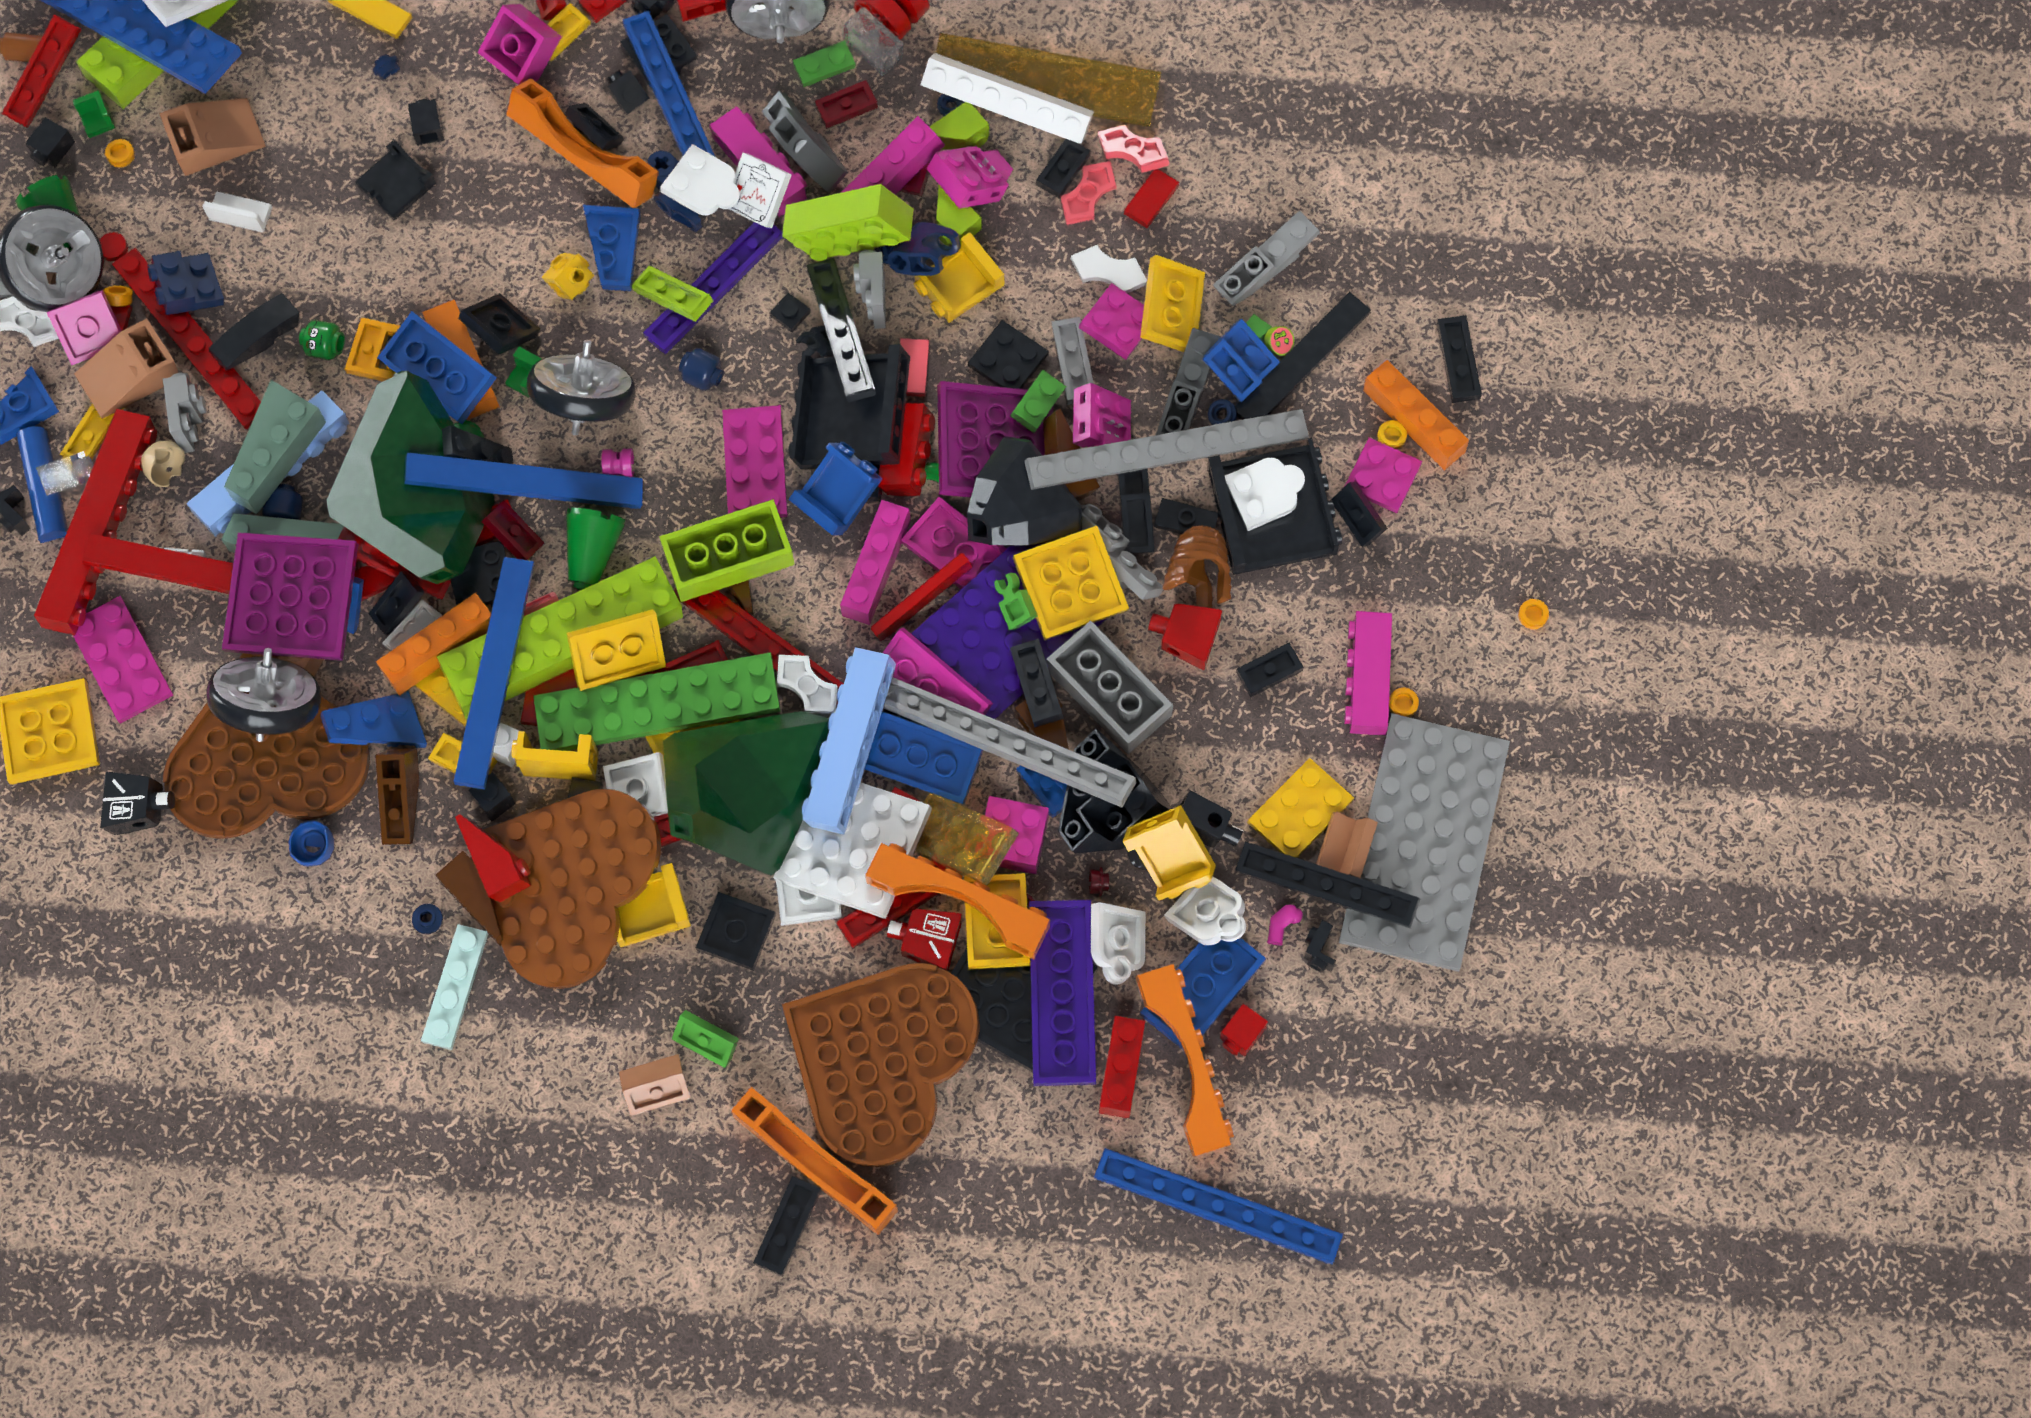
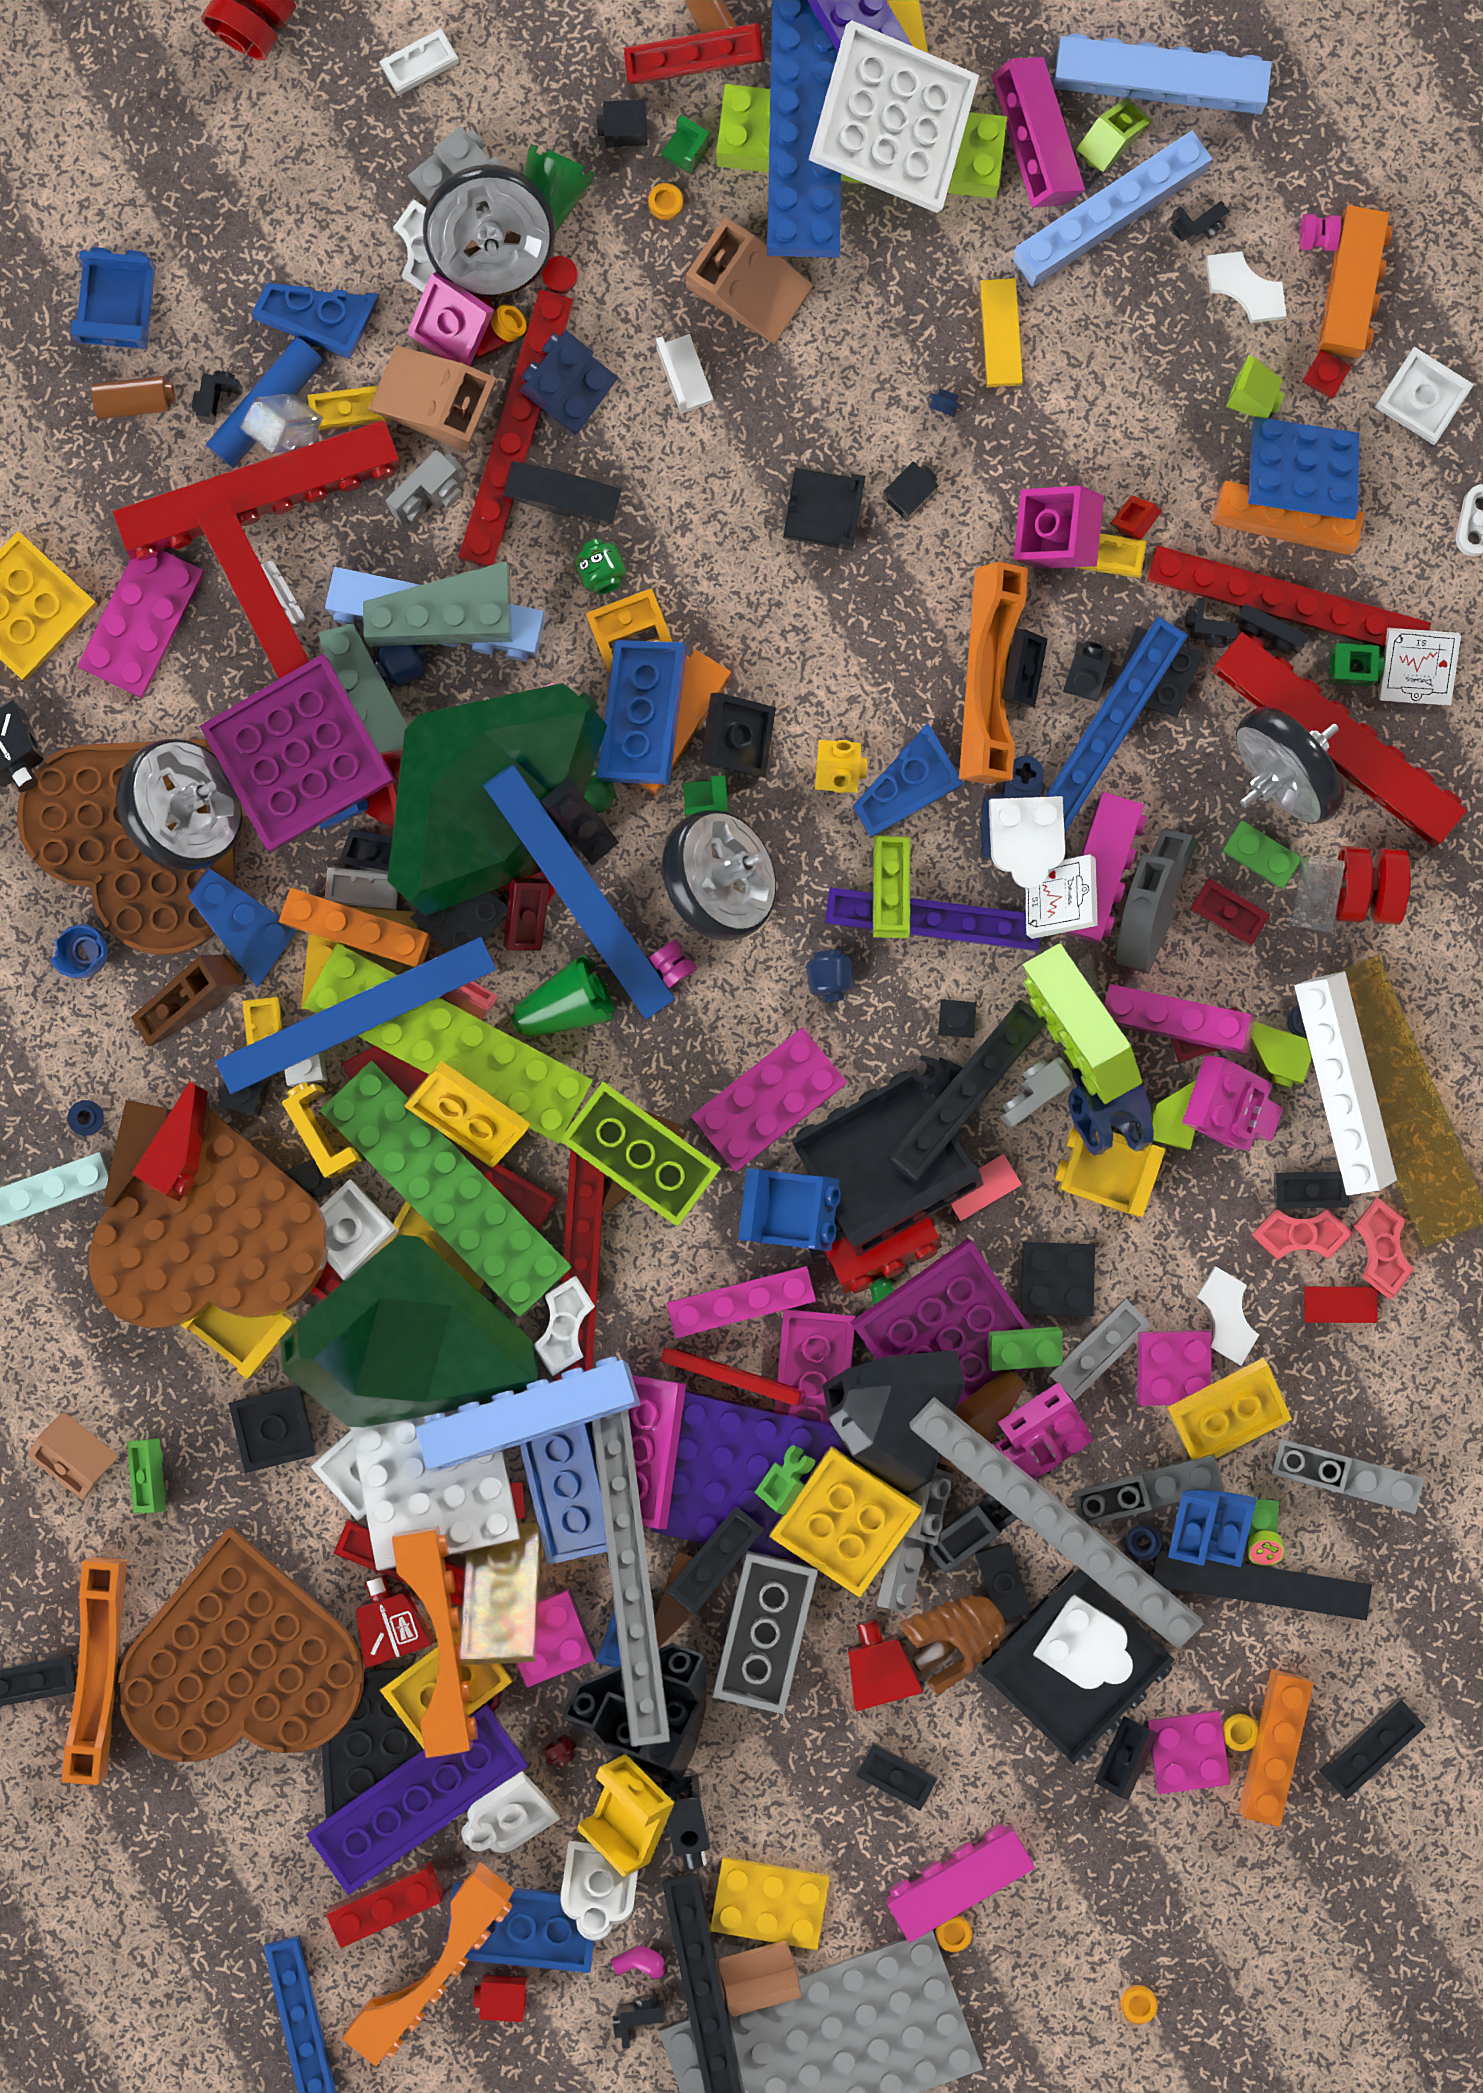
camera: 55 degrees right, 15 degrees up
tan hair [141,440,185,487] -> none

